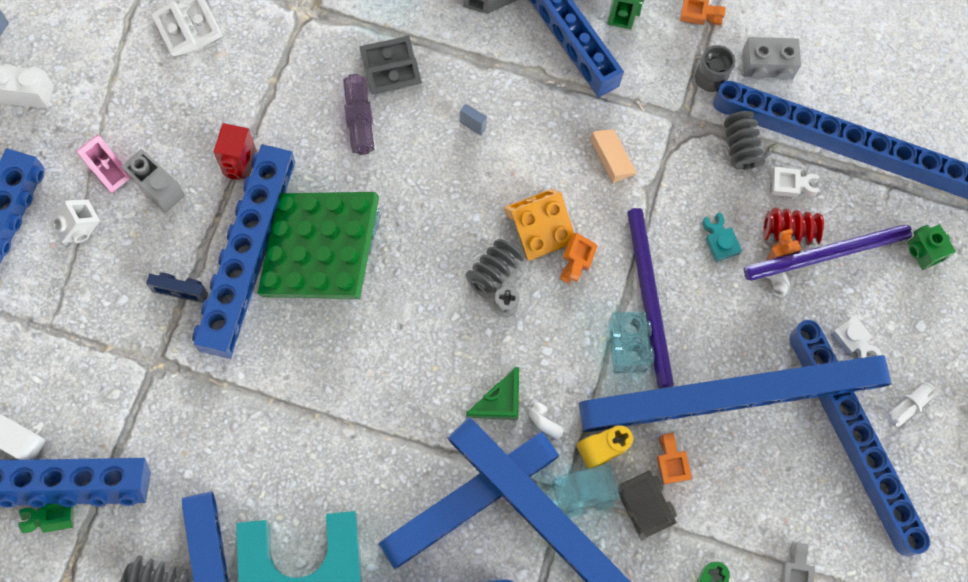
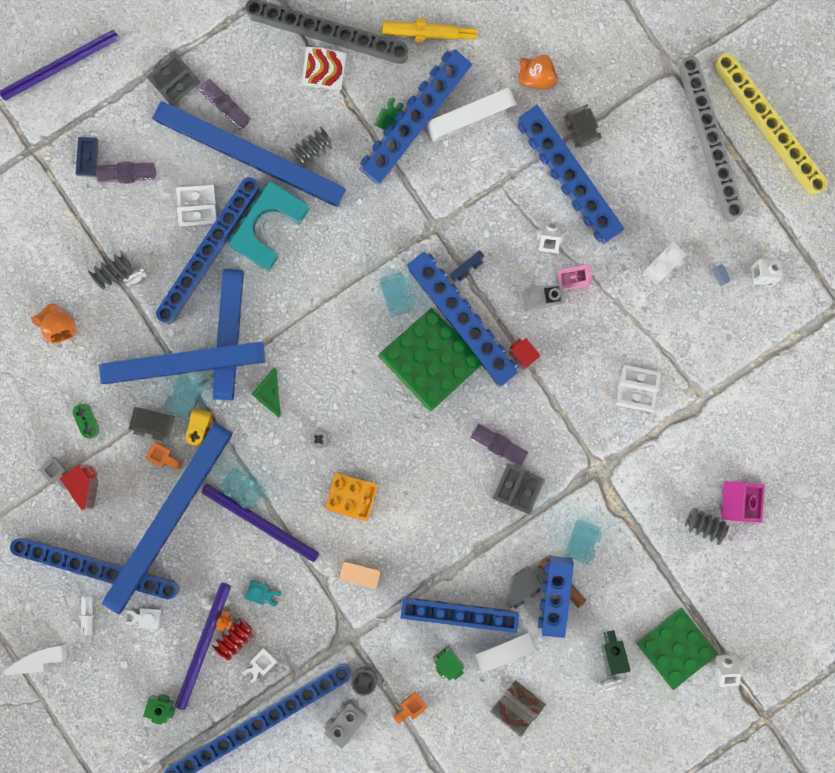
camera: 130 degrees right, 15 degrees up
sand blue tile [460,104,487,136] -> none
dark grey piece [465,239,525,299] -> none
white arm [529,401,564,440] -> none
orange plate [560,233,598,284] -> none
dark grey piece [724,111,765,170] -> none
none -> red slope [59,465,99,510]
none -> clear light blue brick [379,272,415,317]

